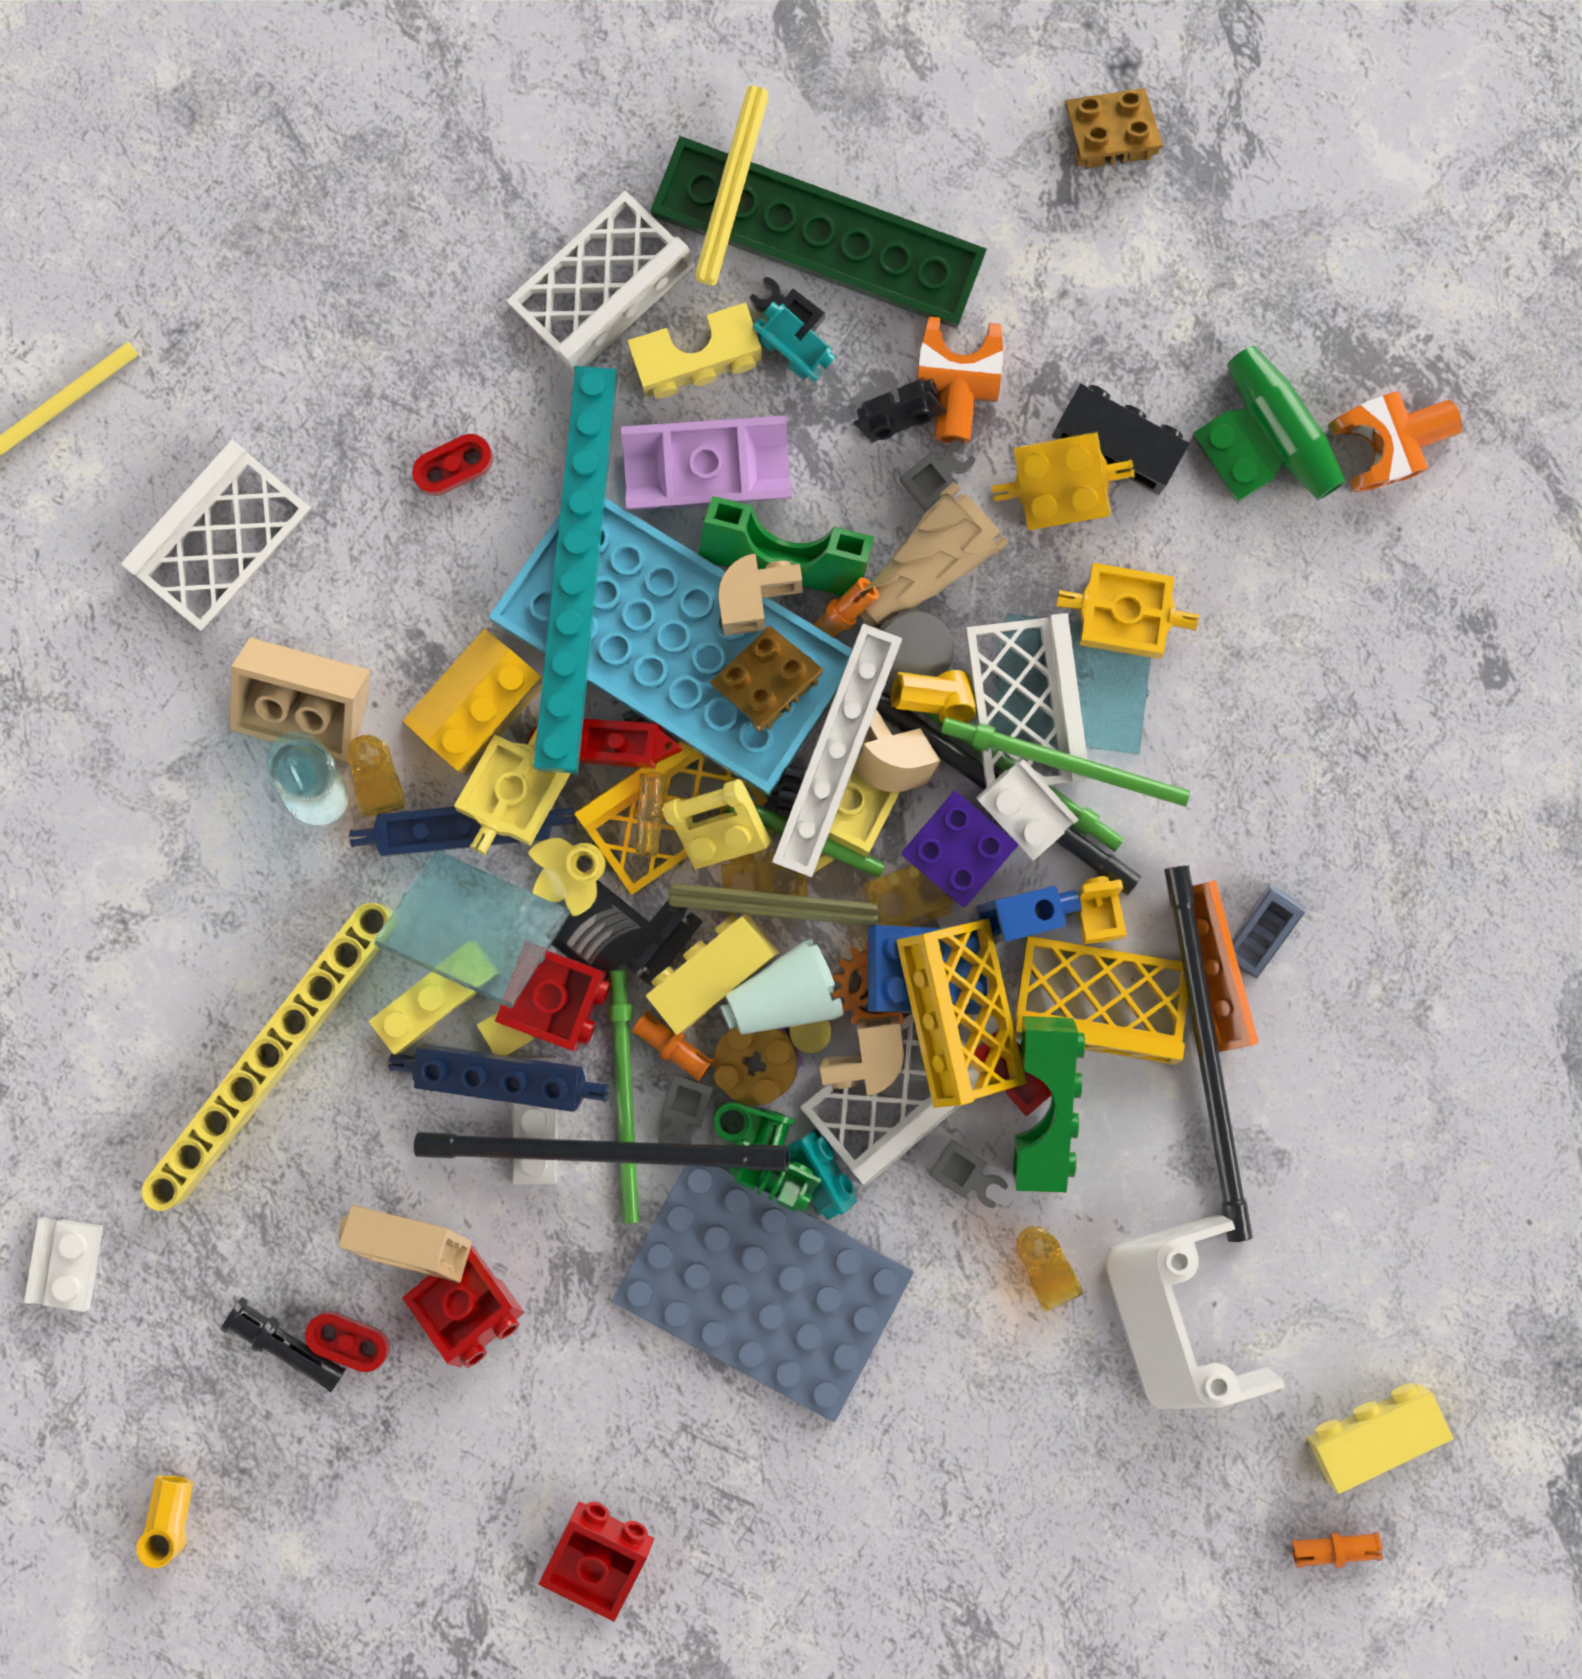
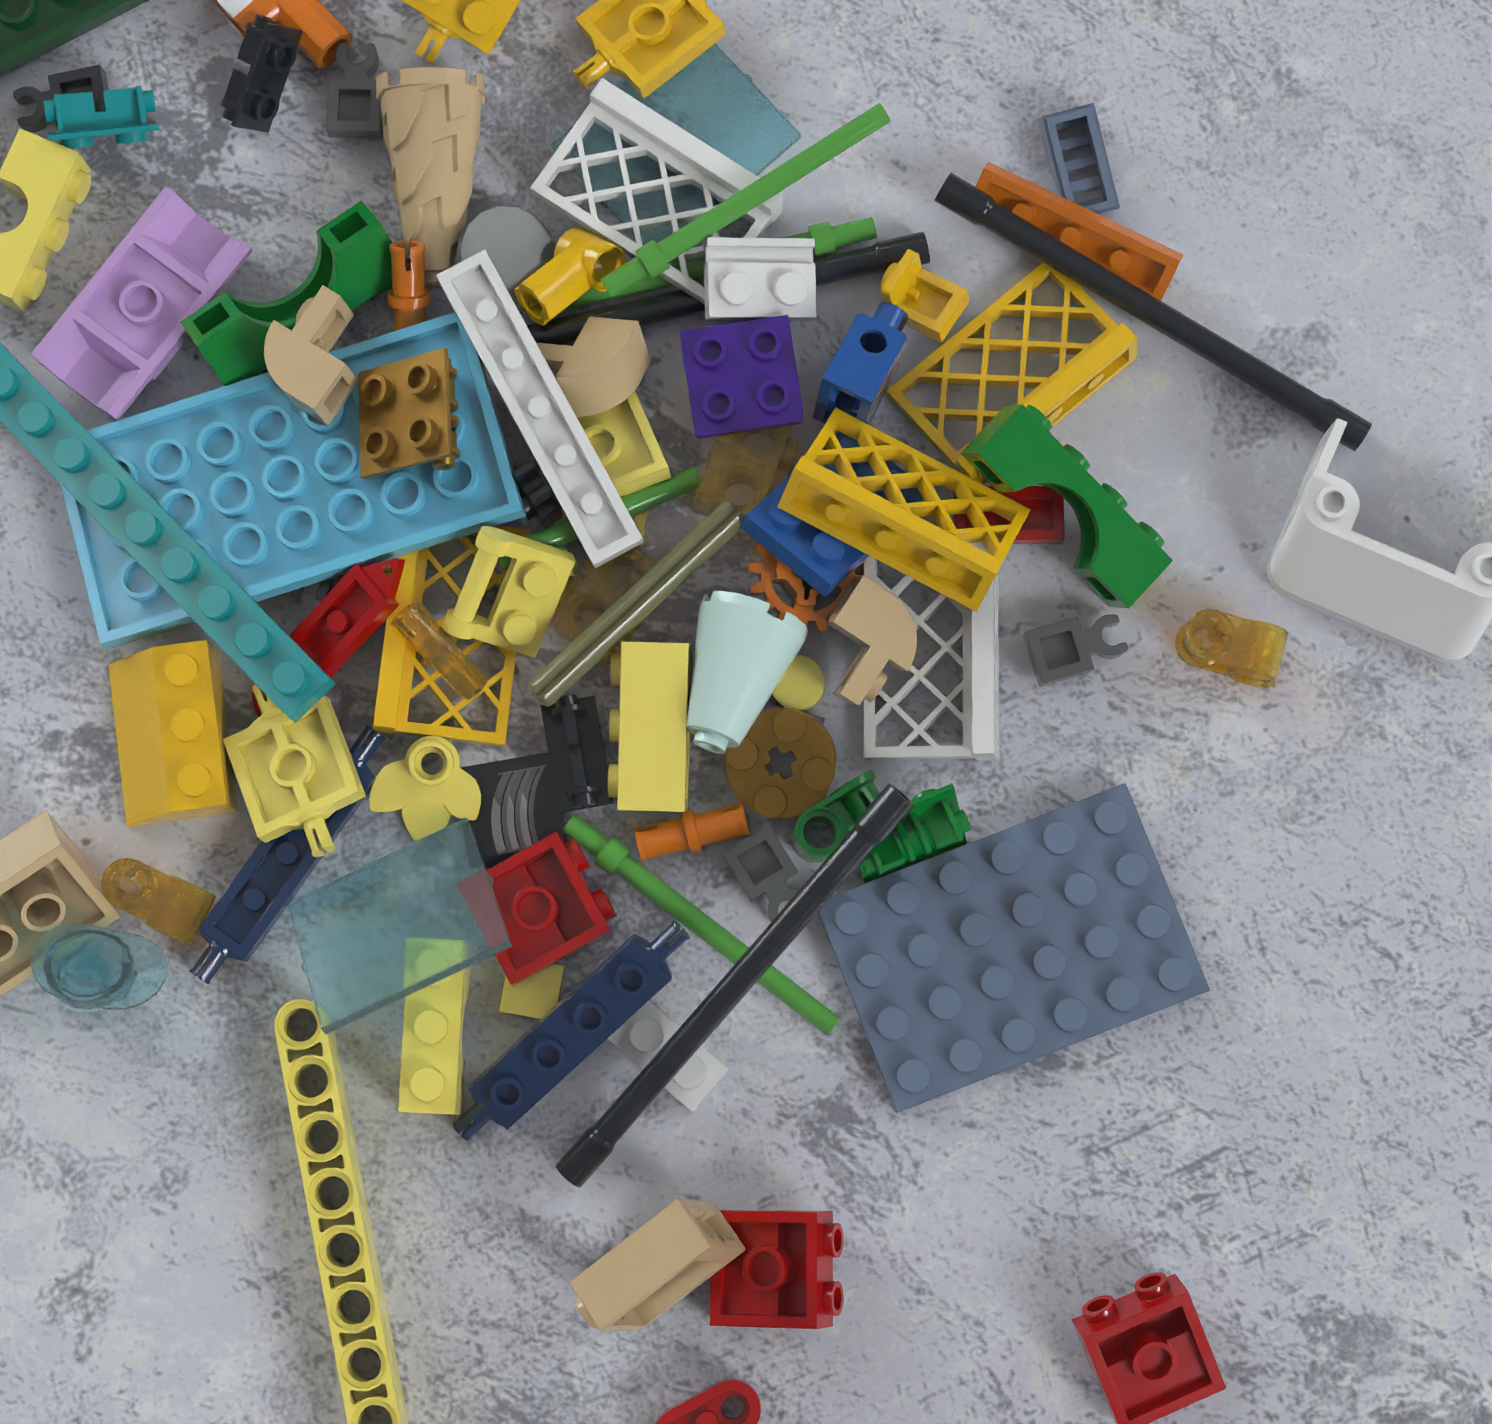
camera: 45 degrees left, 5 degrees down
teal hinge [788,1128,858,1220] -> none

